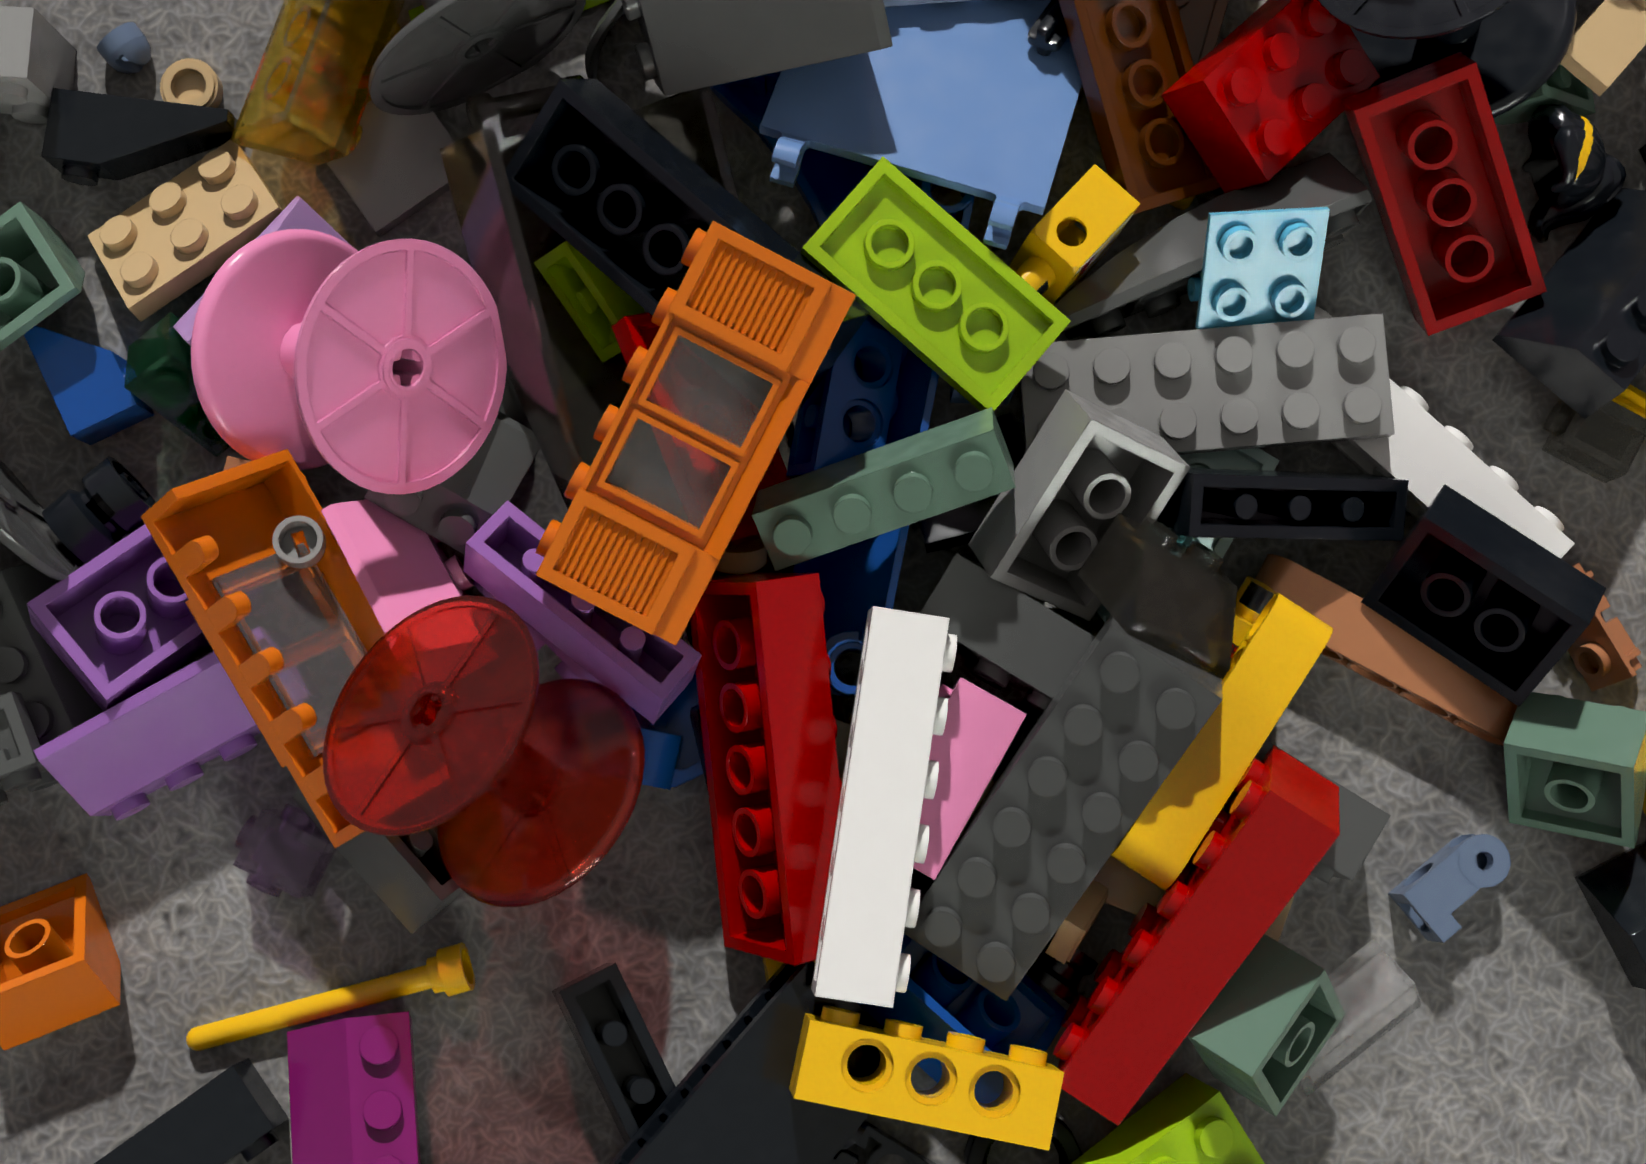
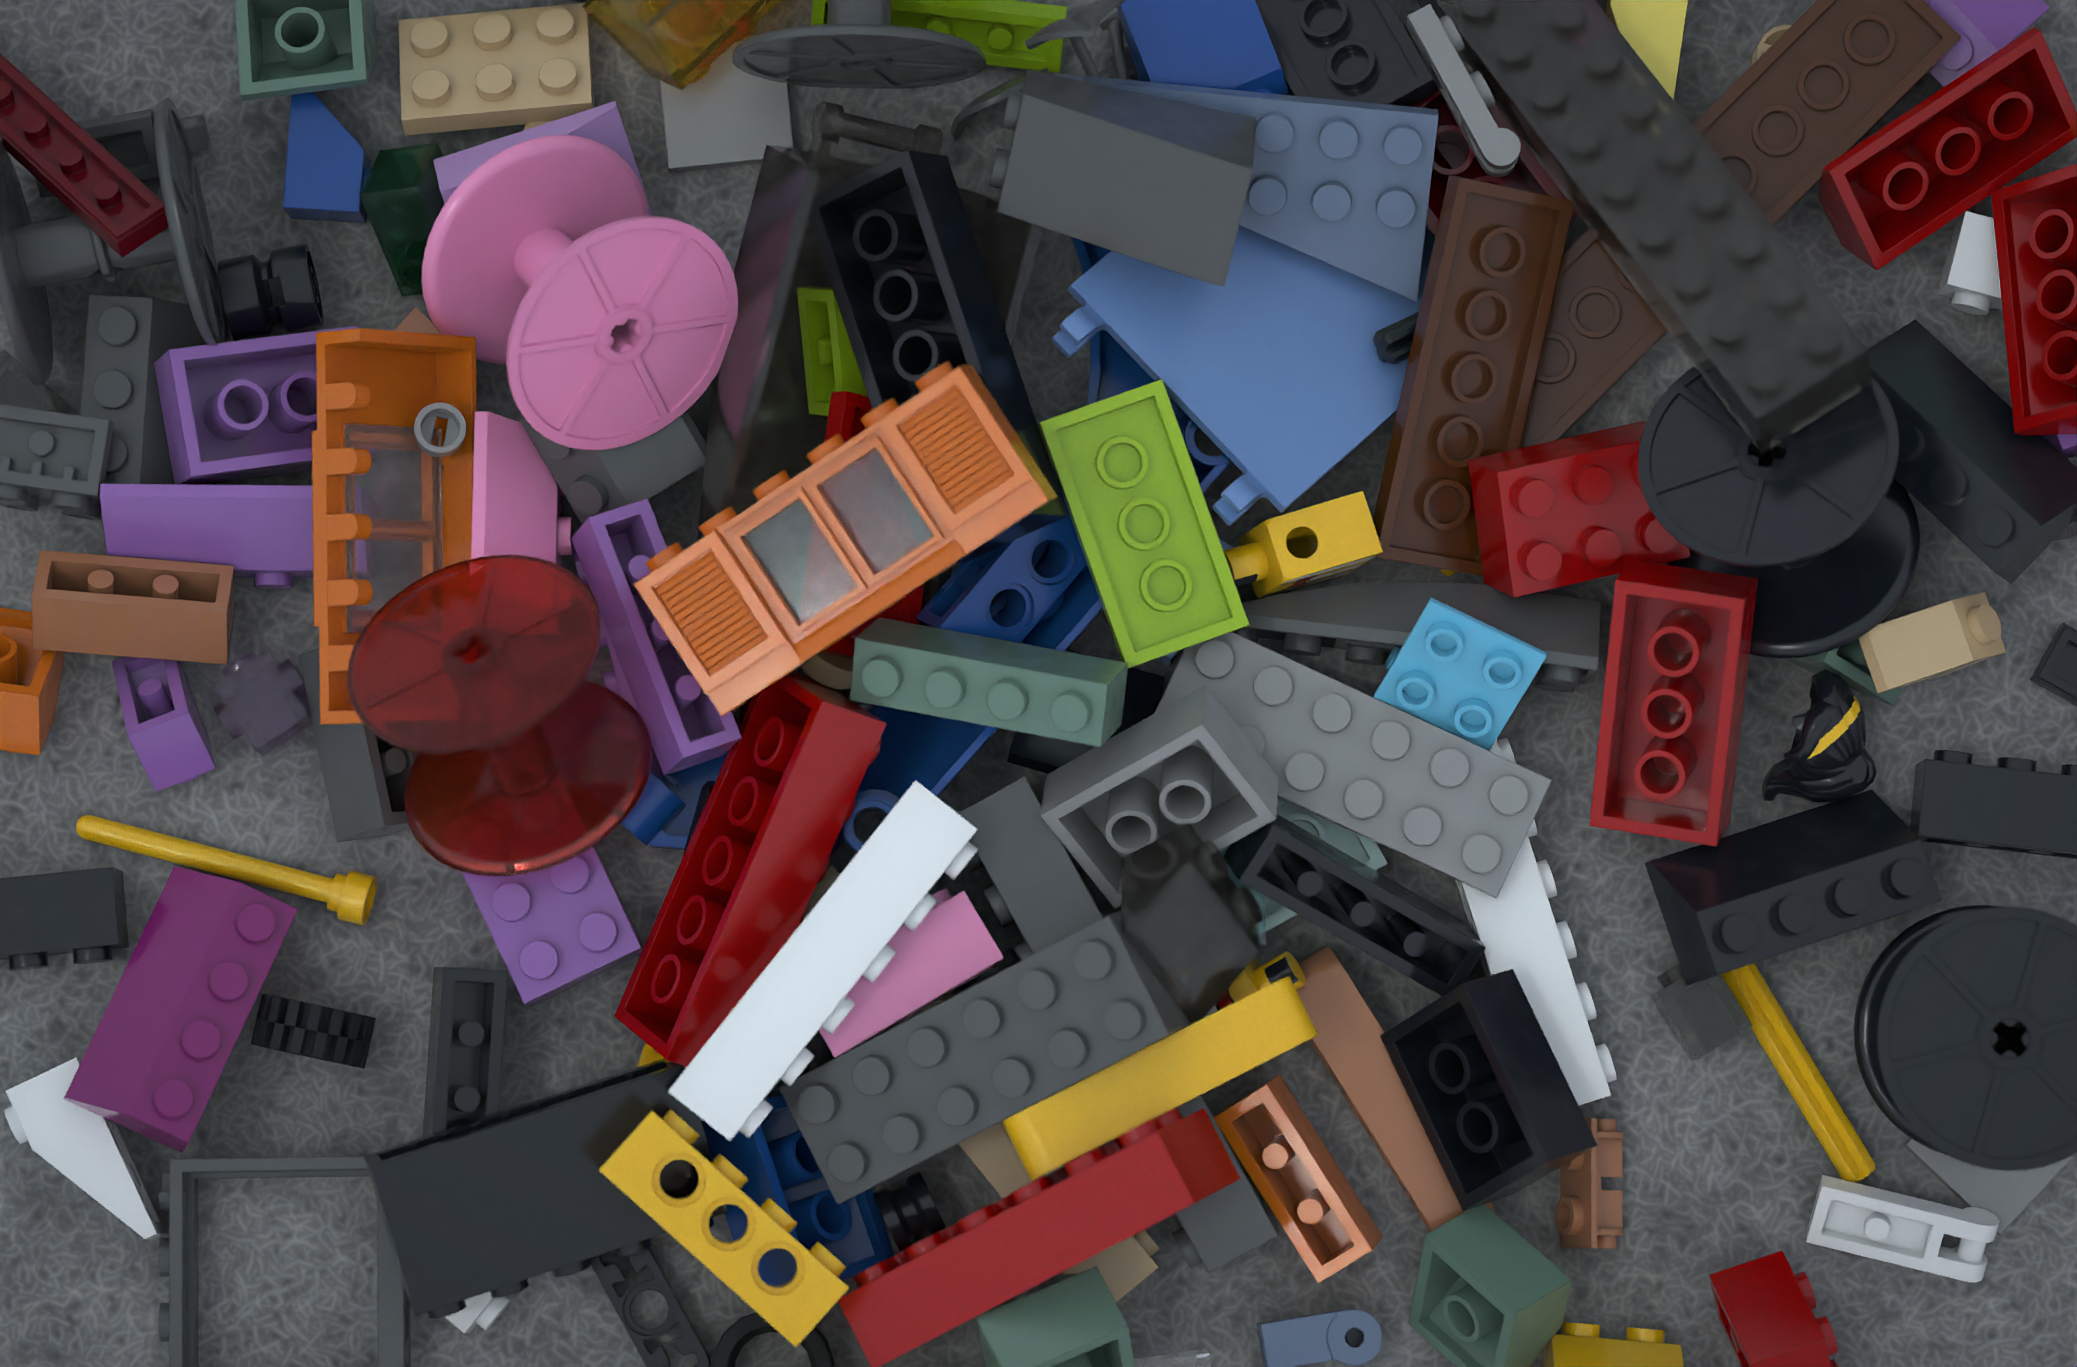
camera: 30 degrees right, 0 degrees up
tan tile [1045,880,1109,964] -> none
none -> nougat brick [31,550,235,665]
none -> medium lavender slope [112,656,216,792]
none -> black tyre [251,994,376,1069]
none -> medium lavender brick [442,773,644,1007]
none -> orange brick [1214,1074,1383,1283]

